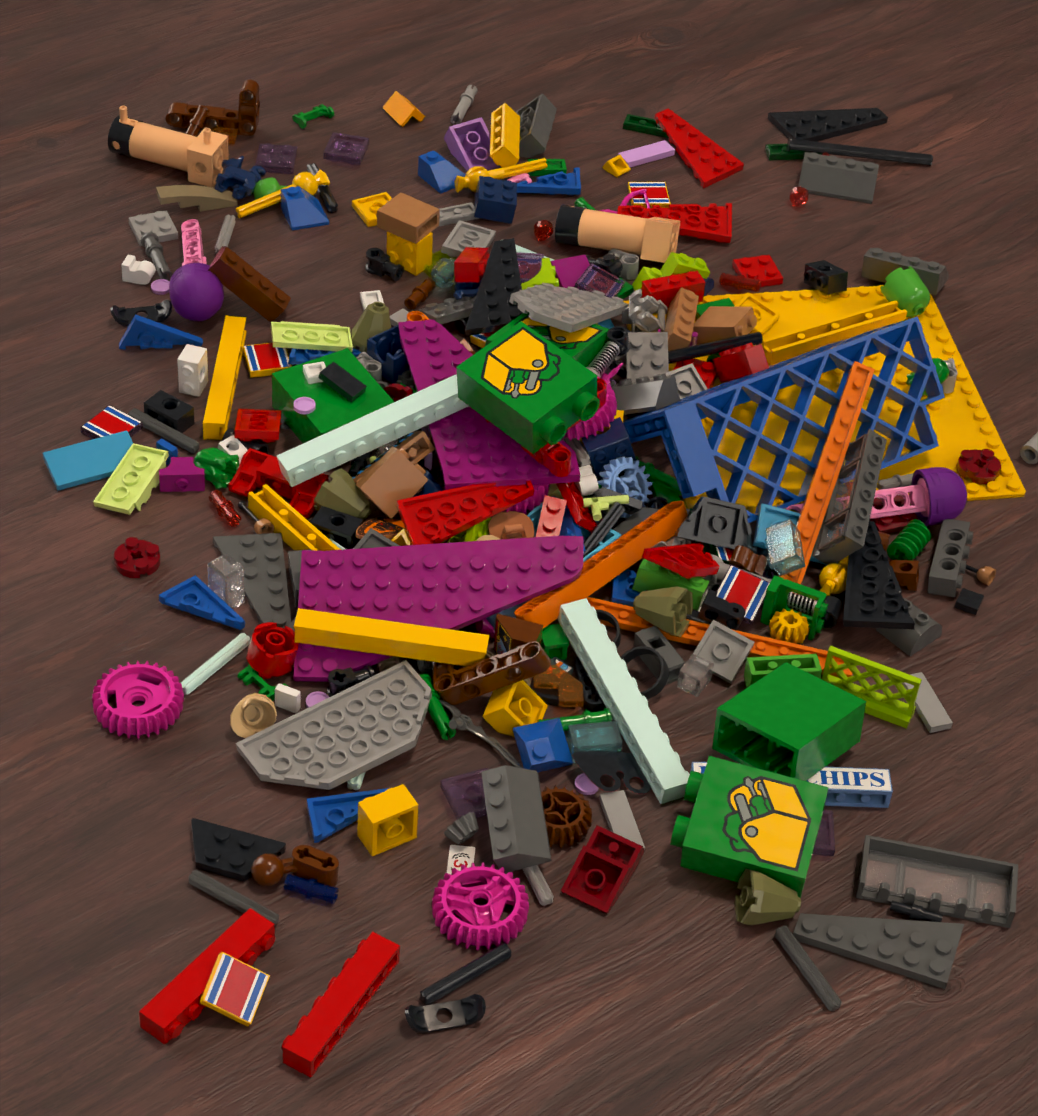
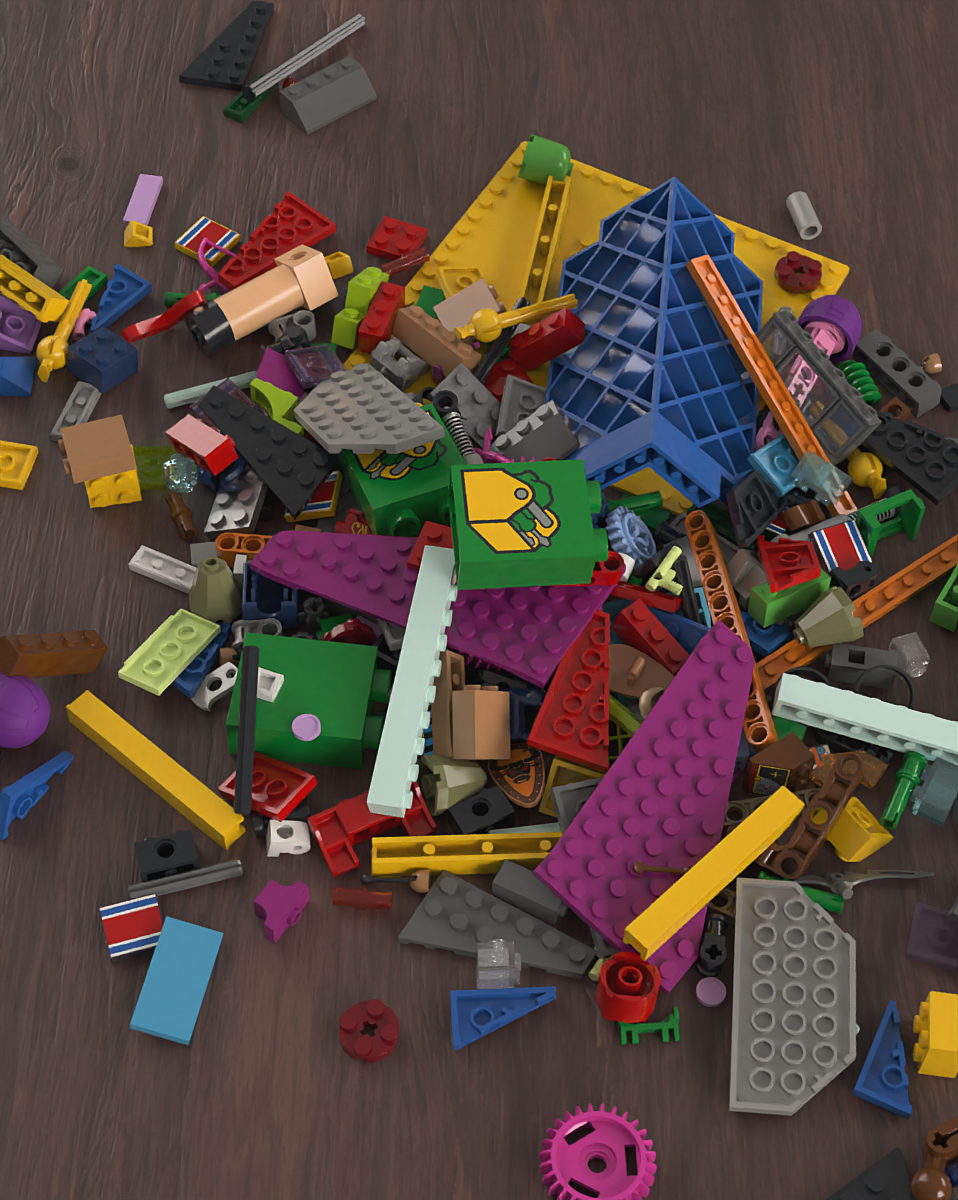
camera: 50 degrees left, 10 degrees up
yellowish green piece [93,443,169,515] -> none
blue tile [156,438,178,466] -> none
white brick [177,344,208,397] -> none
light aqua axle [180,633,250,695] -> none
green piece [194,447,239,490] -> none
tan piece [230,693,277,738] -> none
tile [243,343,292,378] -> none
white tile [275,684,301,714] -> none
black tile [318,362,367,403] -> none
black connector [366,248,404,282] -> none
light grey plate [441,220,496,258] -> none
blue slope [512,718,573,772] -> none
clear red tile [534,220,554,241] -> none
dark green tile [623,114,669,138] -> none
red wing [654,108,744,189] -> none
light grey plate [690,620,755,684] -> none
yellow gear [769,608,809,644] -> none
clear red tile [789,187,809,207] -> none
black brick [804,260,848,295] -> none
dark grey slope [861,248,949,295] -> none
none -> red beam [120,290,206,344]
none -> black axle [234,645,260,815]
none -> yellow slope [324,251,353,279]
none -> yellow piece [454,293,578,342]
none -> reddish brown hinge [632,861,692,875]

